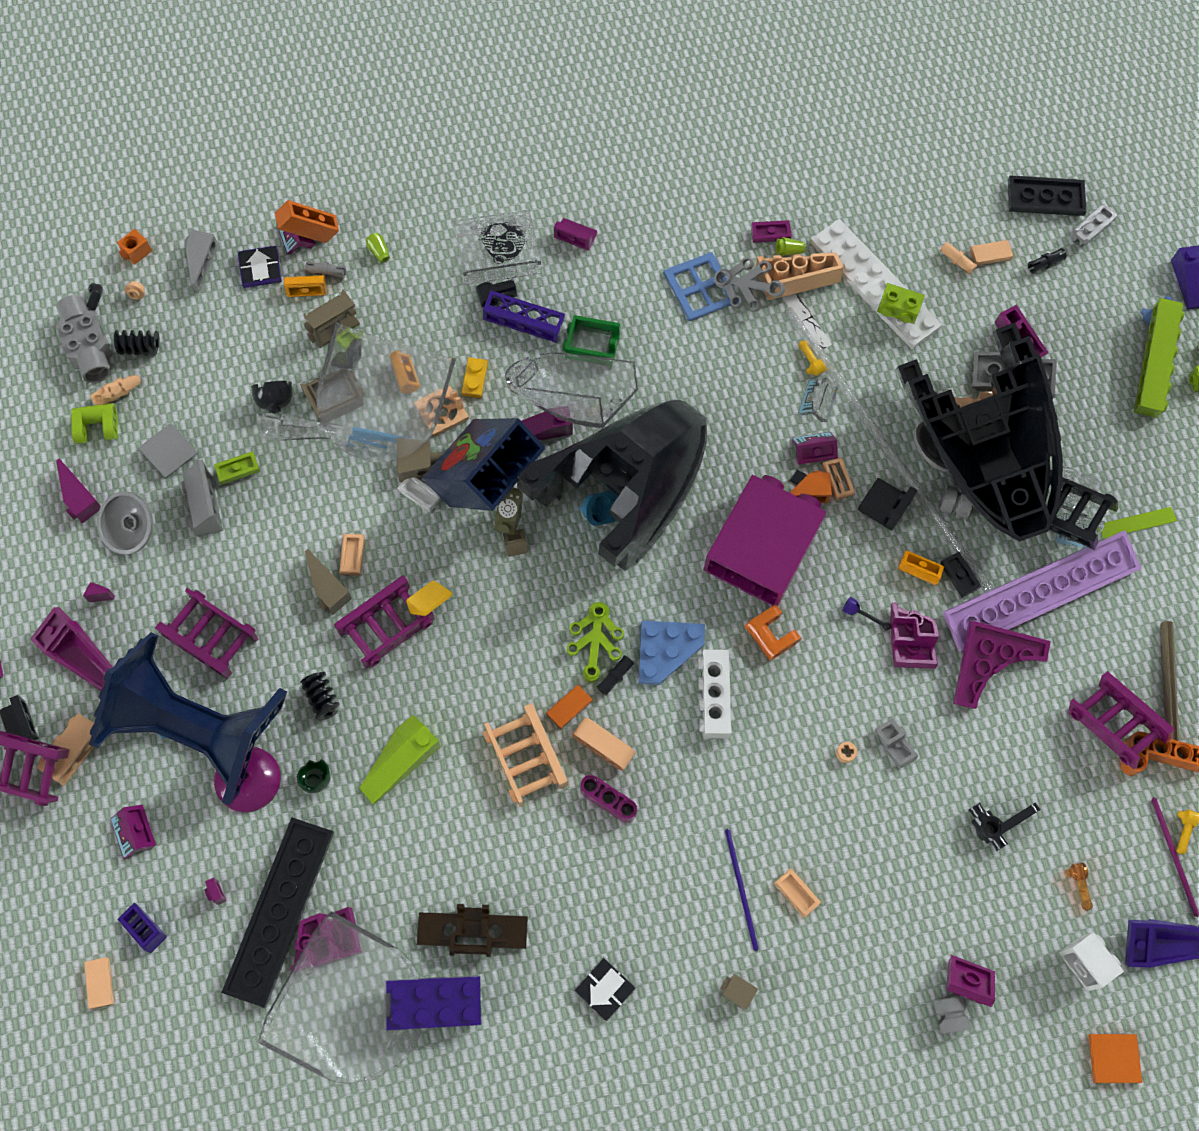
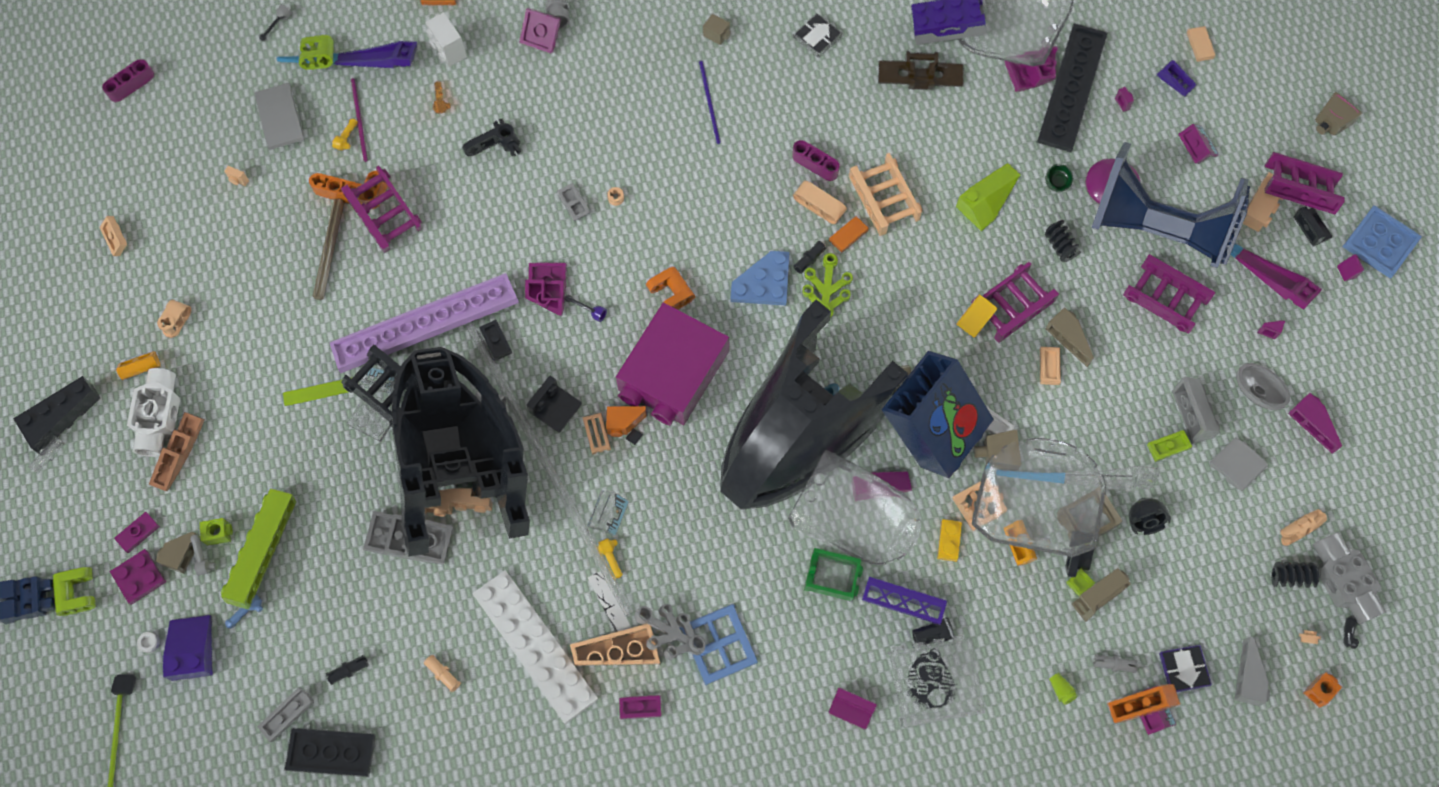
camera: 175 degrees left, 0 degrees up
lime connector [71,403,118,444] -> none
light orange brick [284,275,326,297] -> none
white brick [698,650,731,739] -> none
light nougat tile [774,868,821,918] -> none
lime cone [775,237,805,257] -> none
magenta panel [792,432,838,465] -> none
lime brick [877,283,925,324] -> none
light orange brick [897,550,944,586] -> none
magenta plate [953,621,1051,709] -> none
light nougat tile [970,240,1013,265] -> none
magenta slope [994,304,1048,358] -> none

